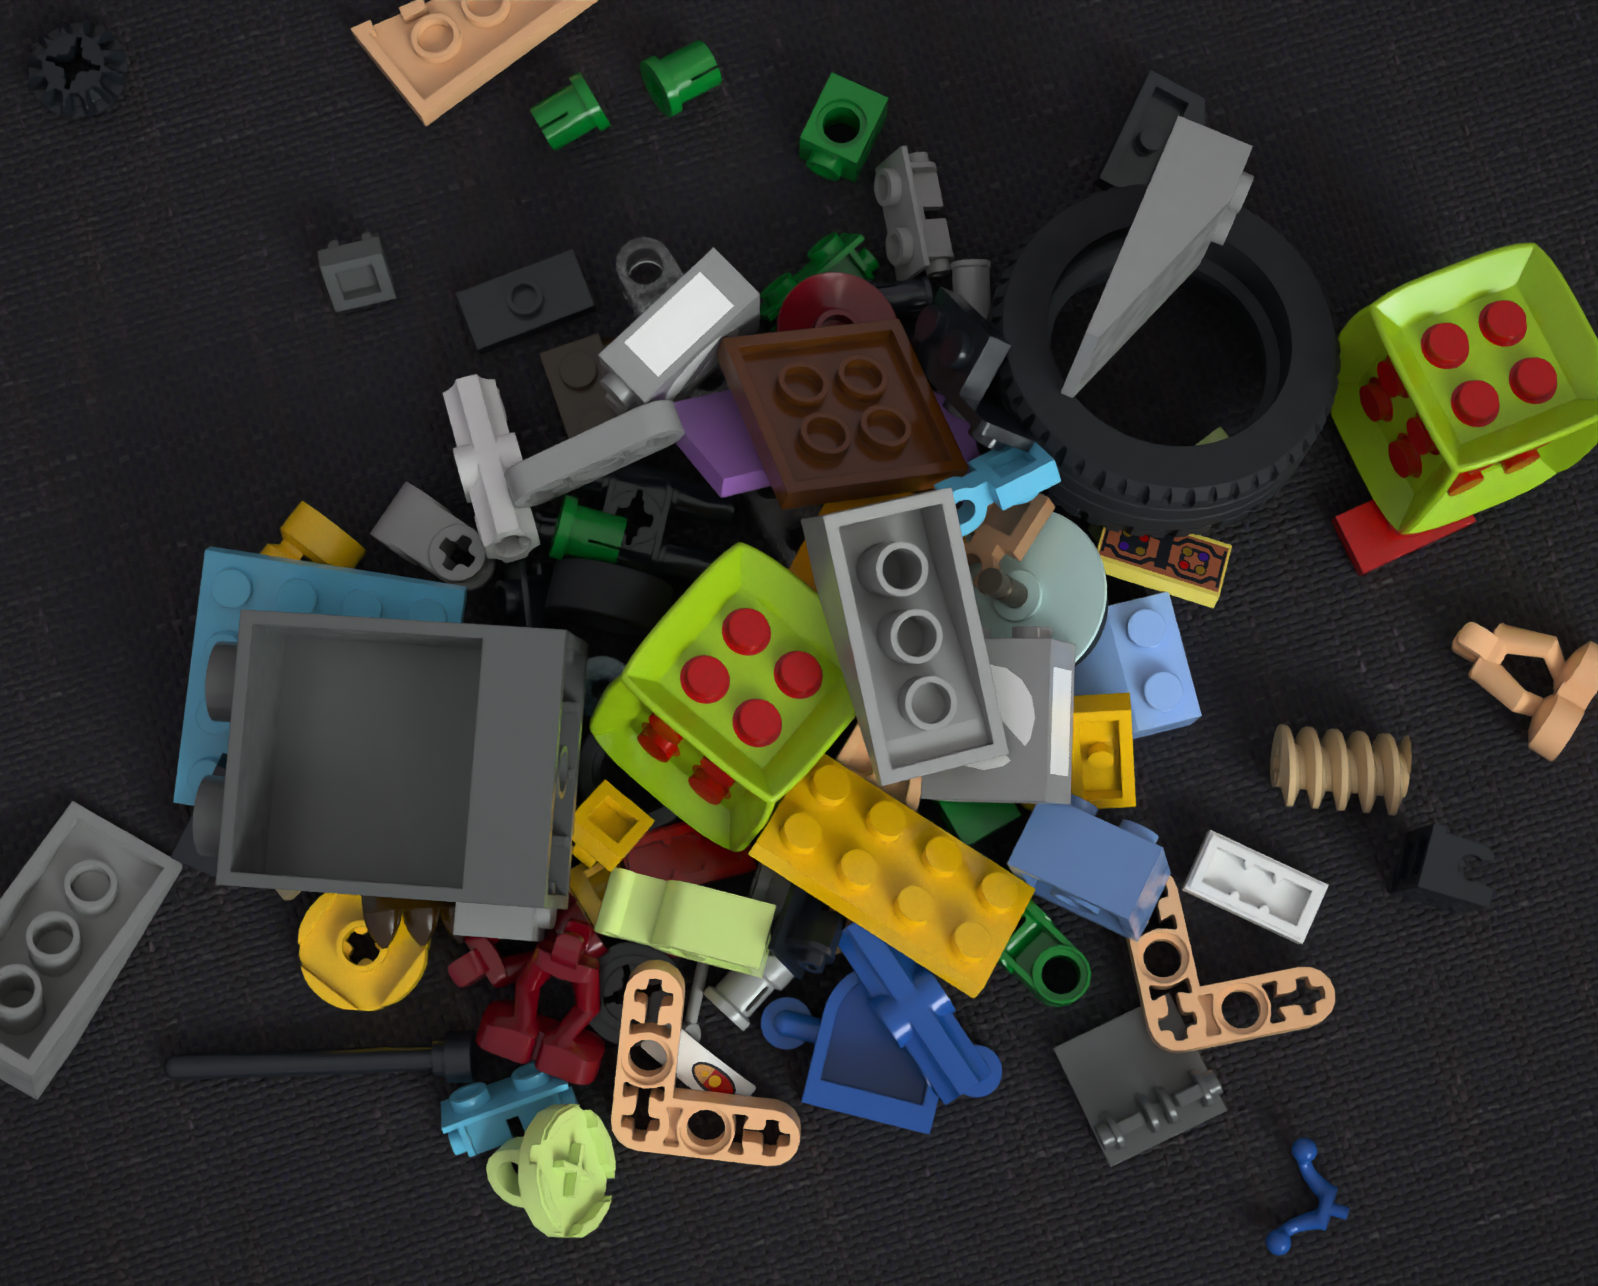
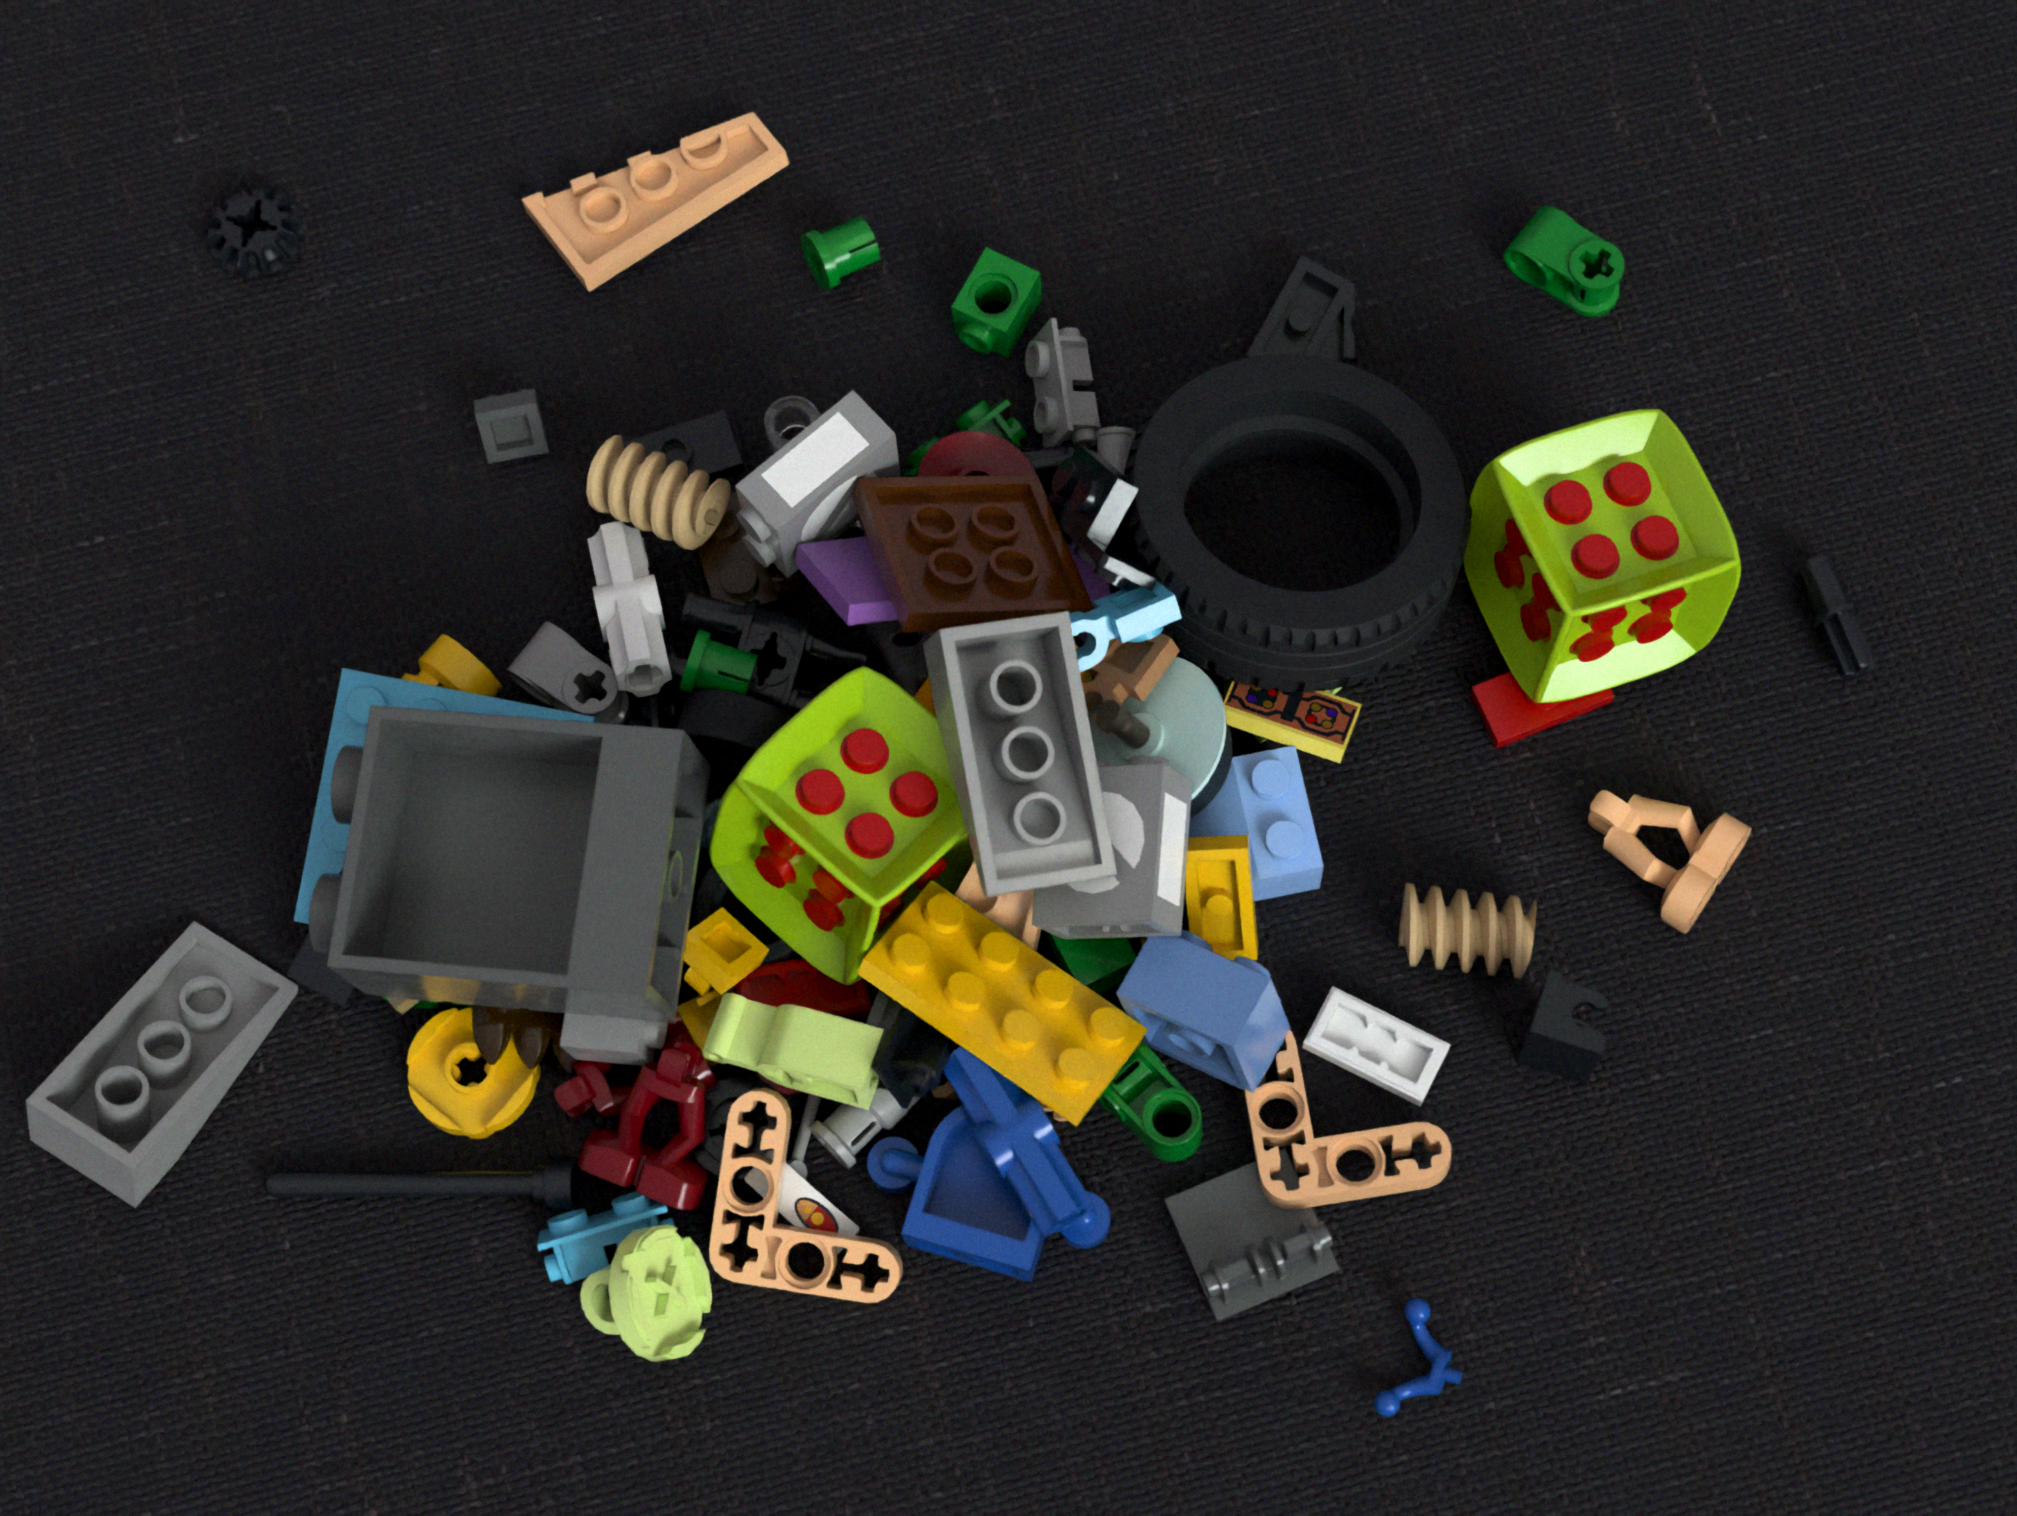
camera: 10 degrees right, 10 degrees down
light grey beam [504,400,685,508] -> none
green bush [530,71,611,151] -> none
light grey slope [1061,115,1254,398] -> none
none -> tan piece [586,435,731,550]
none -> green piece [1503,205,1624,317]

